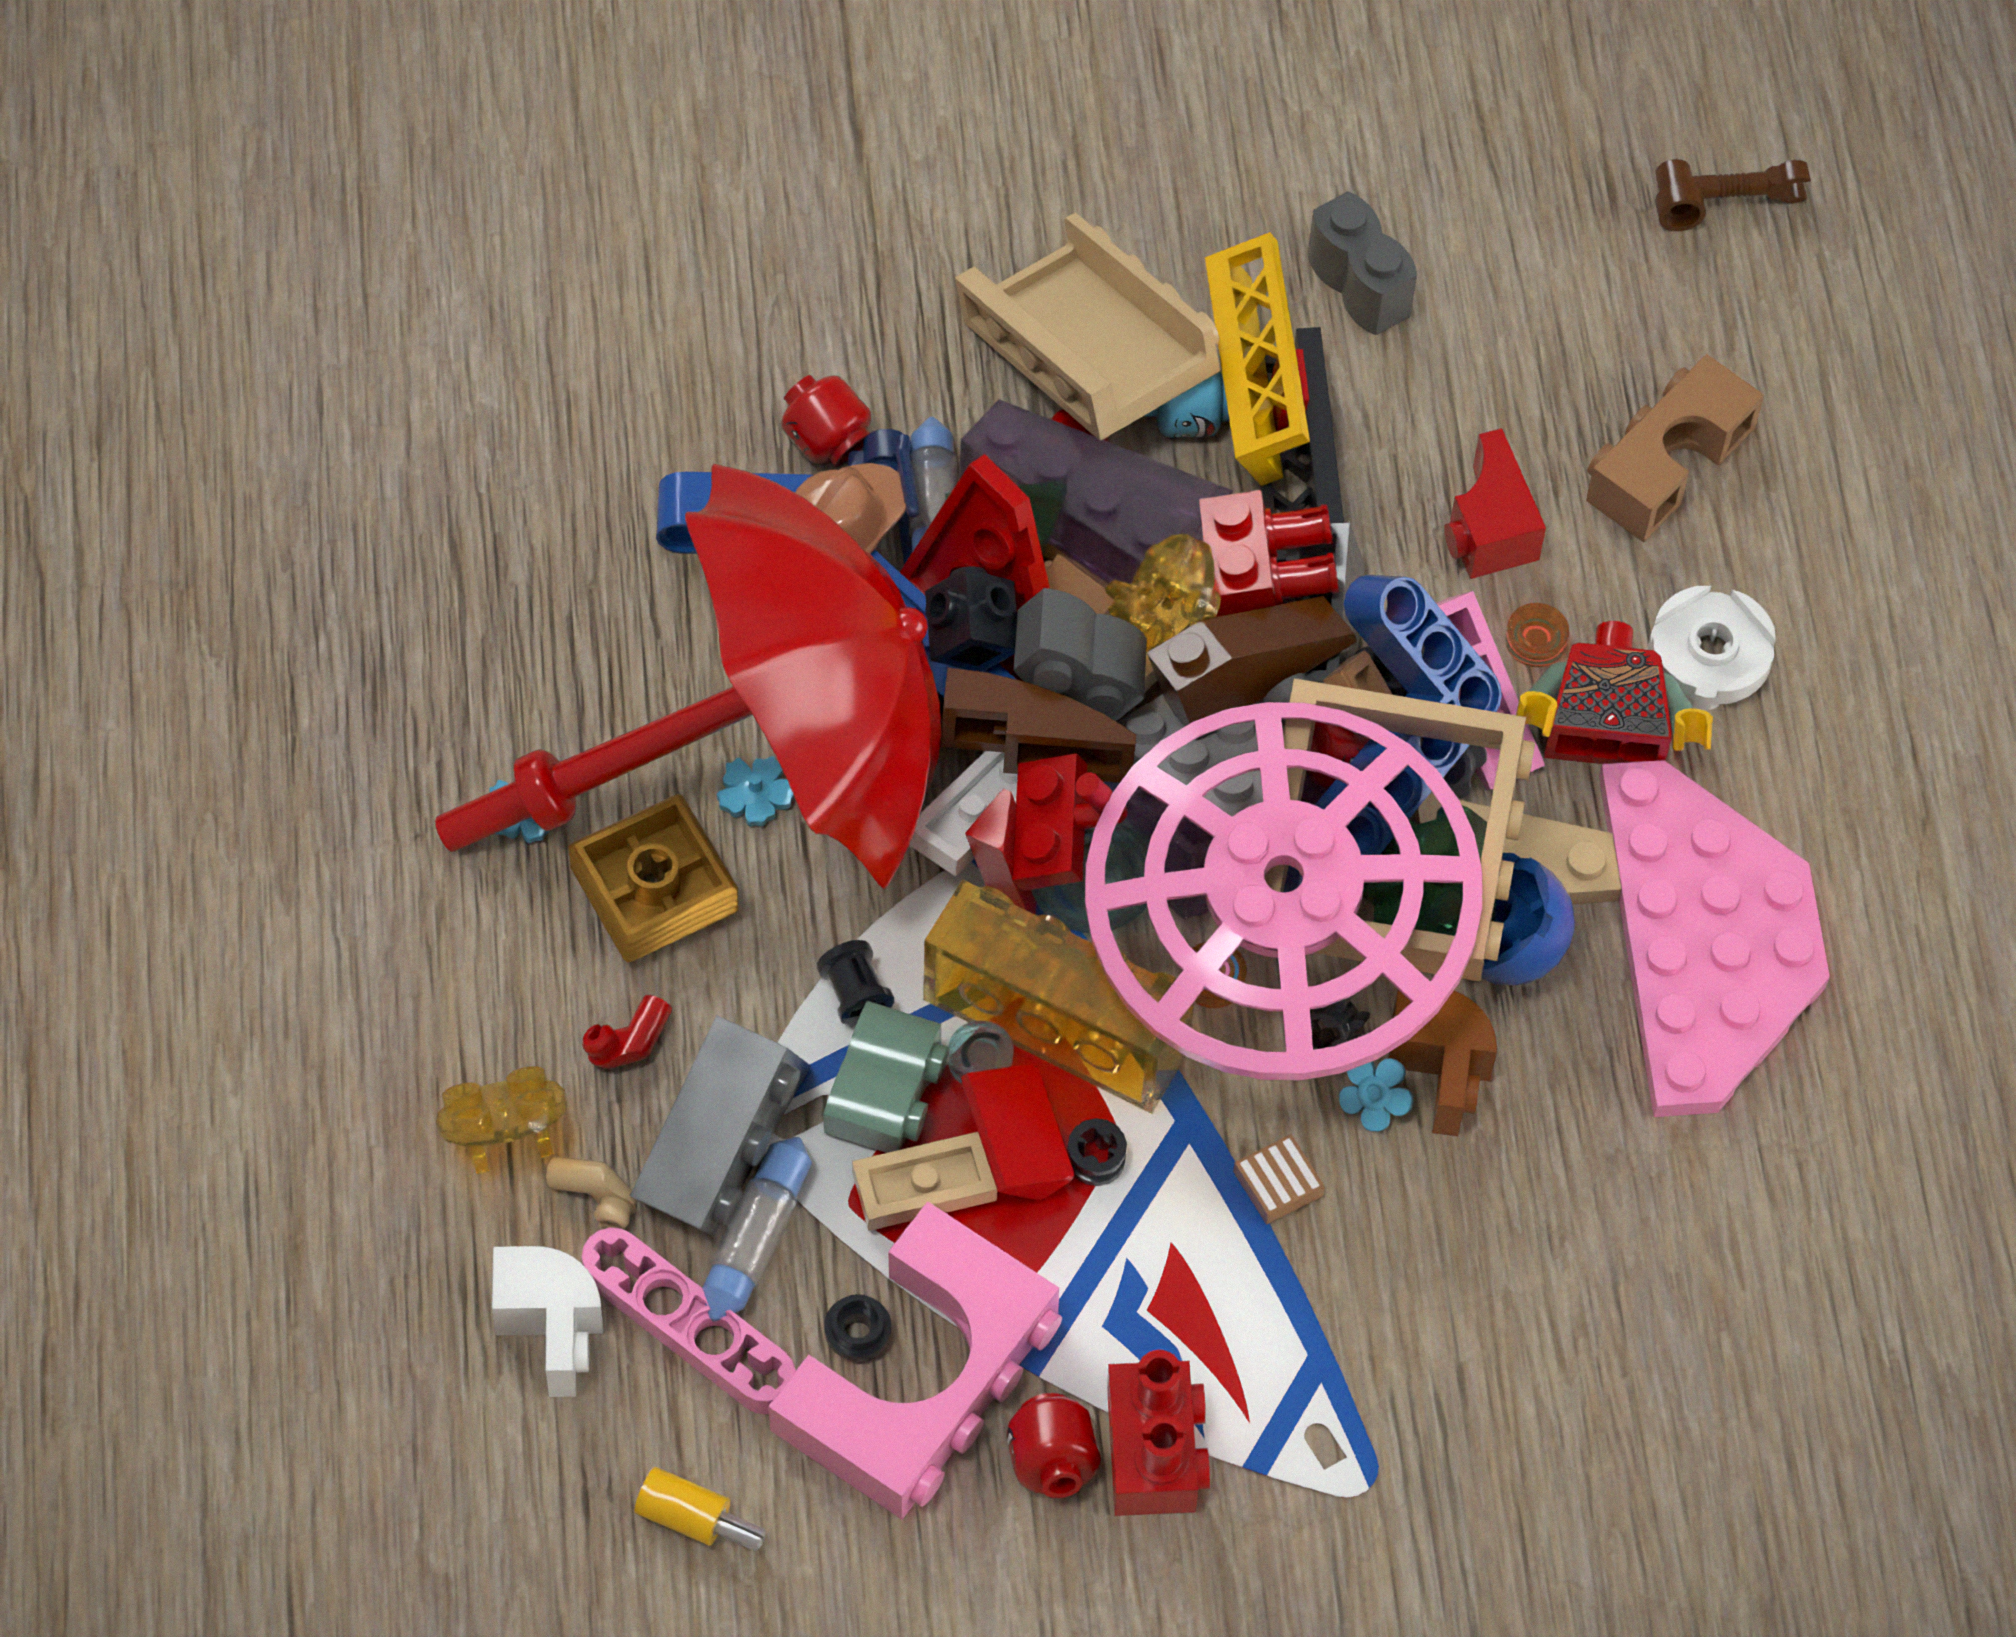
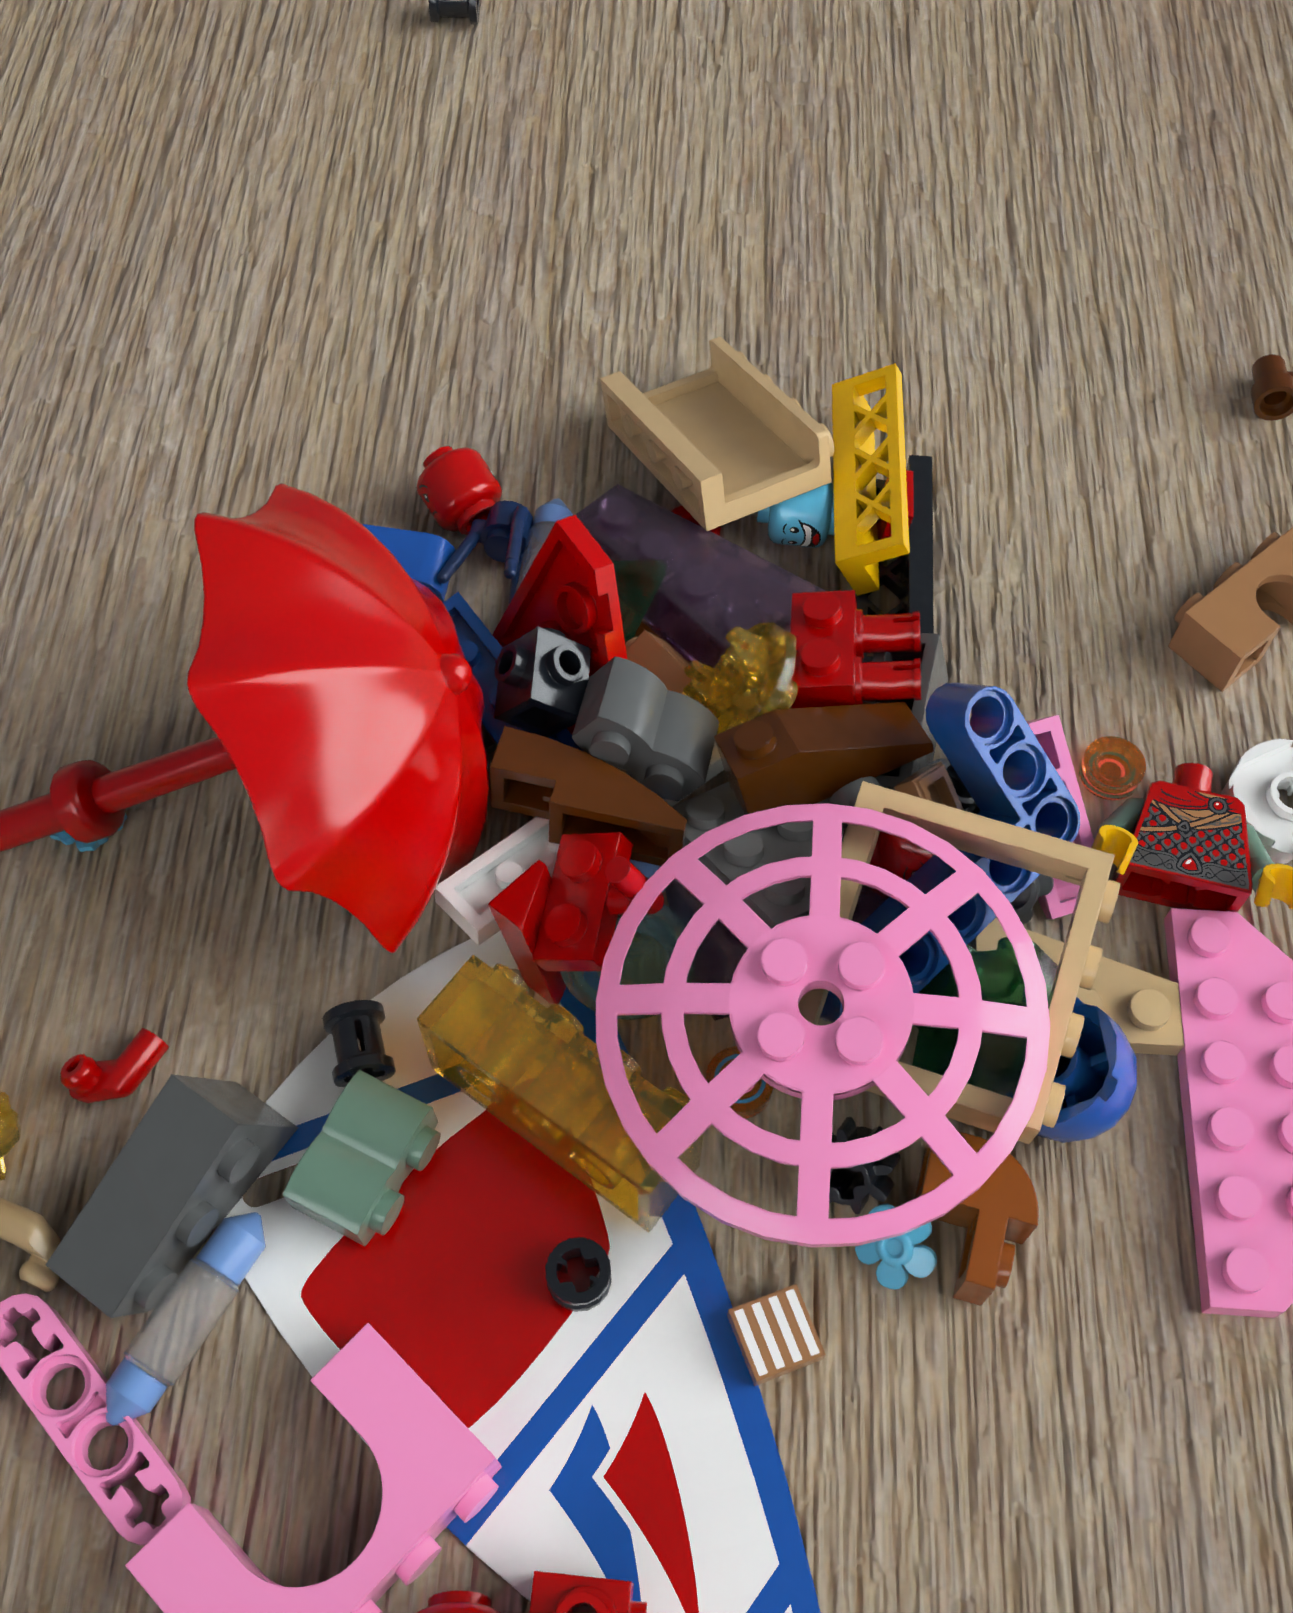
camera: 10 degrees right, 0 degrees up
pearl gold brick [568,794,739,962] -> none
nougat piece [795,463,906,554] -> none
black plate [824,1294,891,1361] -> none
tan plate [852,1132,997,1231] -> none
clear light blue tile [948,1021,1014,1084] -> none
red slope [961,1065,1074,1201] -> none
dark grey brick [1308,191,1417,335] -> none
red arch [1444,428,1546,579] -> none

